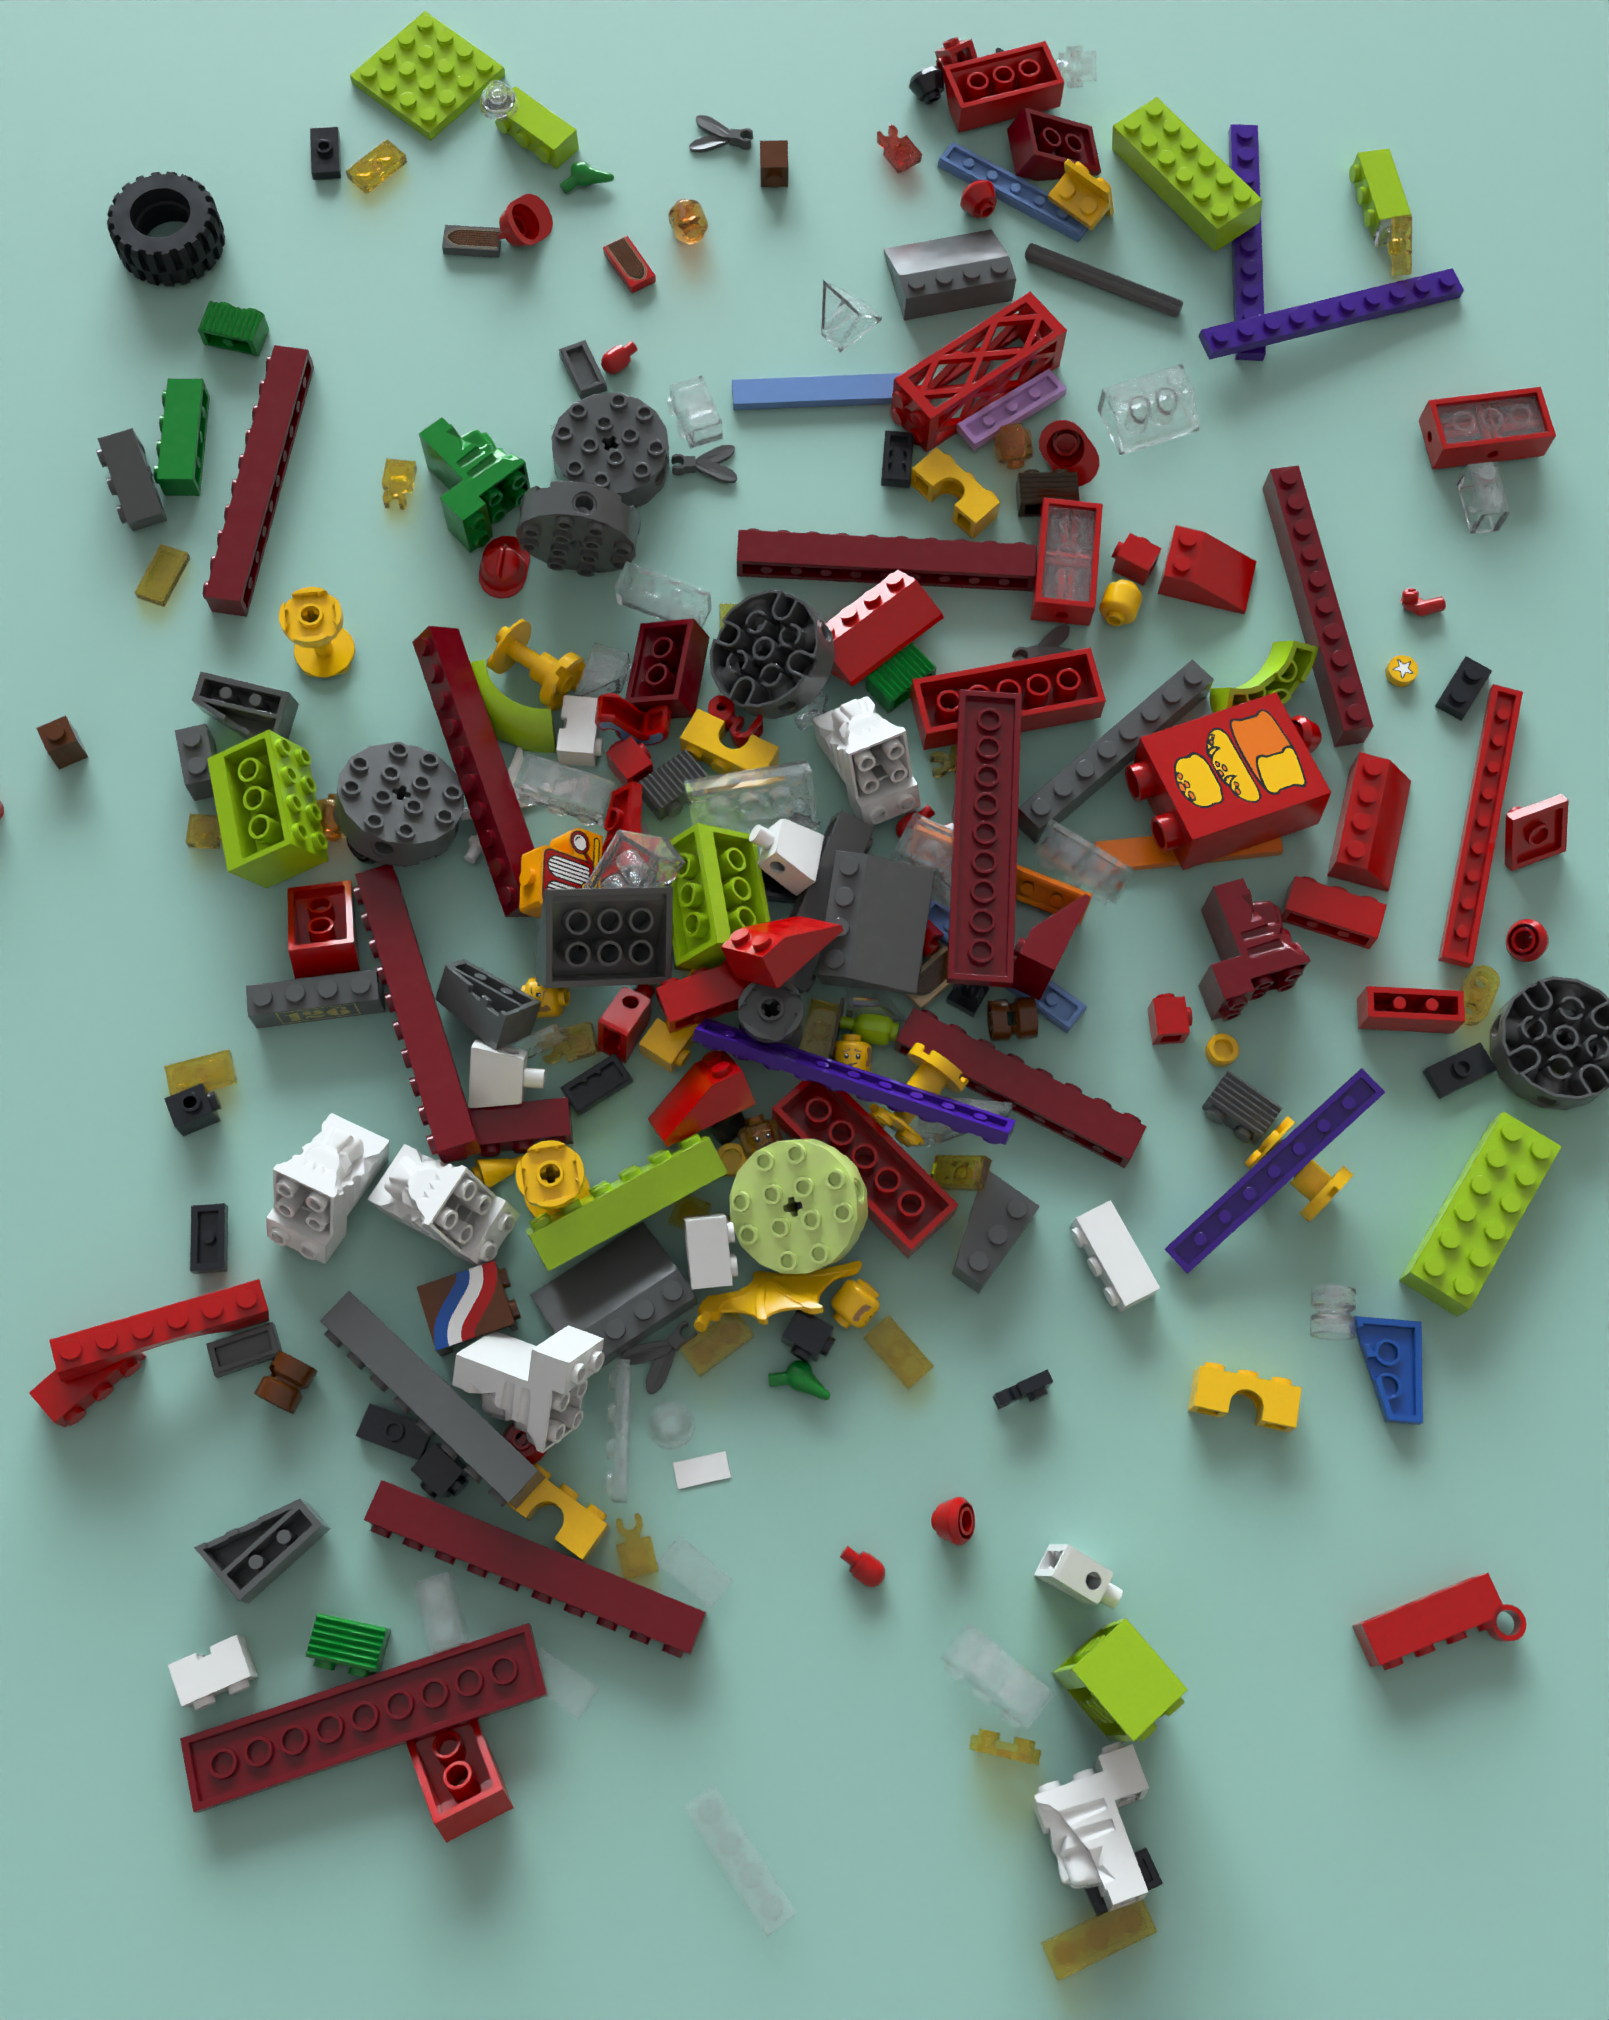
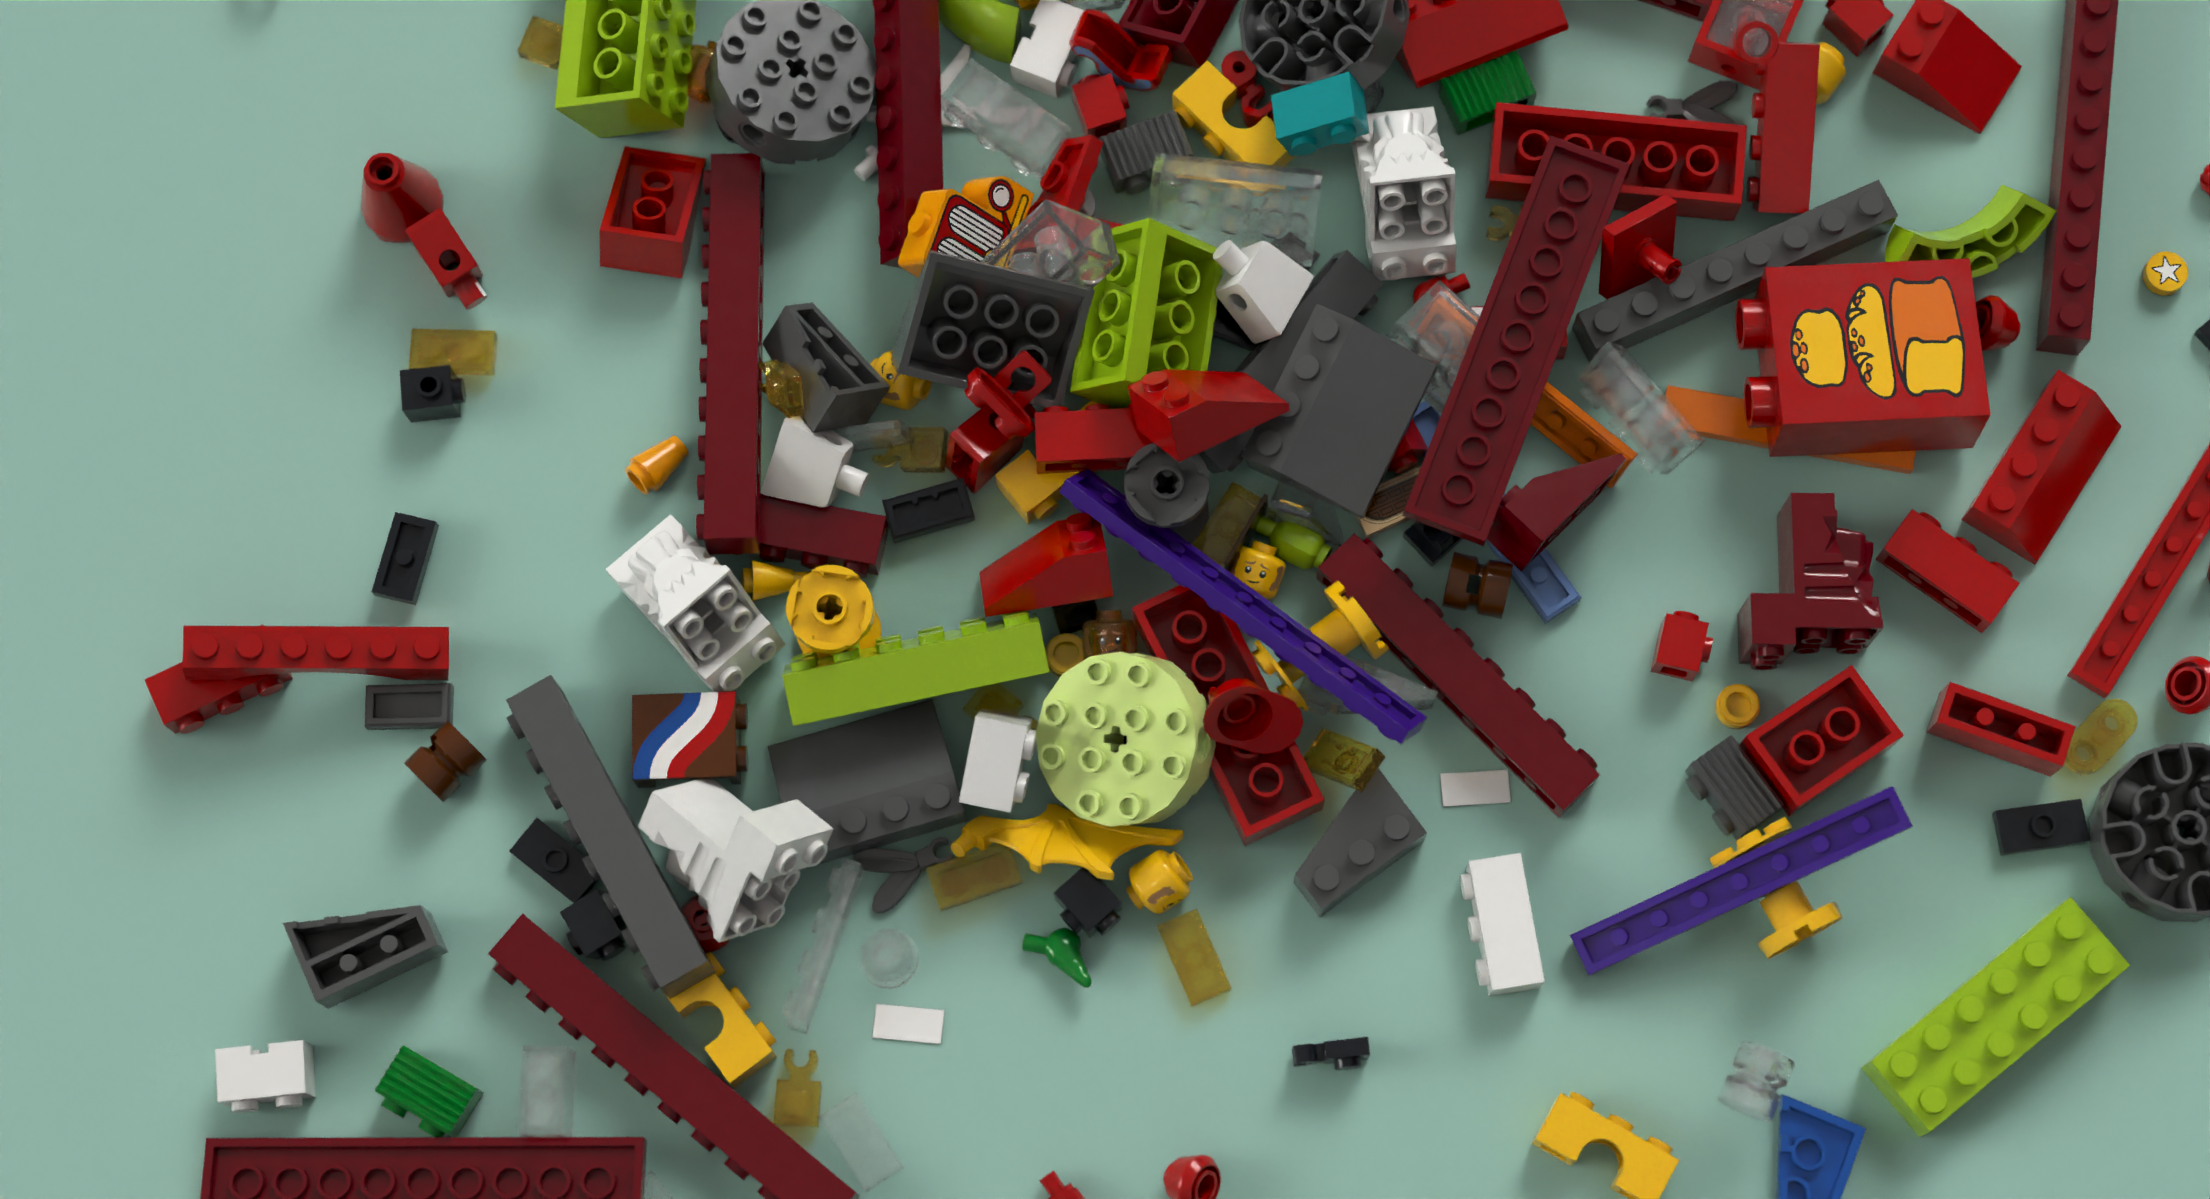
camera: 25 degrees right, 5 degrees up
dark grey brick [246,969,385,1028] -> none
white brick [266,1113,389,1264] -> none
none -> red cone [361,153,444,243]
none -> red torso [405,208,487,310]
none -> light orange cone [625,435,689,495]
none -> clear yellow plate [759,359,804,418]
none -> red bracket [964,350,1052,439]
none -> red piece [1203,678,1303,754]
none -> teal brick [1271,71,1369,156]
none -> white sticker [1440,770,1511,807]
none -> red tile [1599,194,1682,299]
none -> red hinge [1733,20,1820,214]
none -> red brick [1739,665,1904,817]

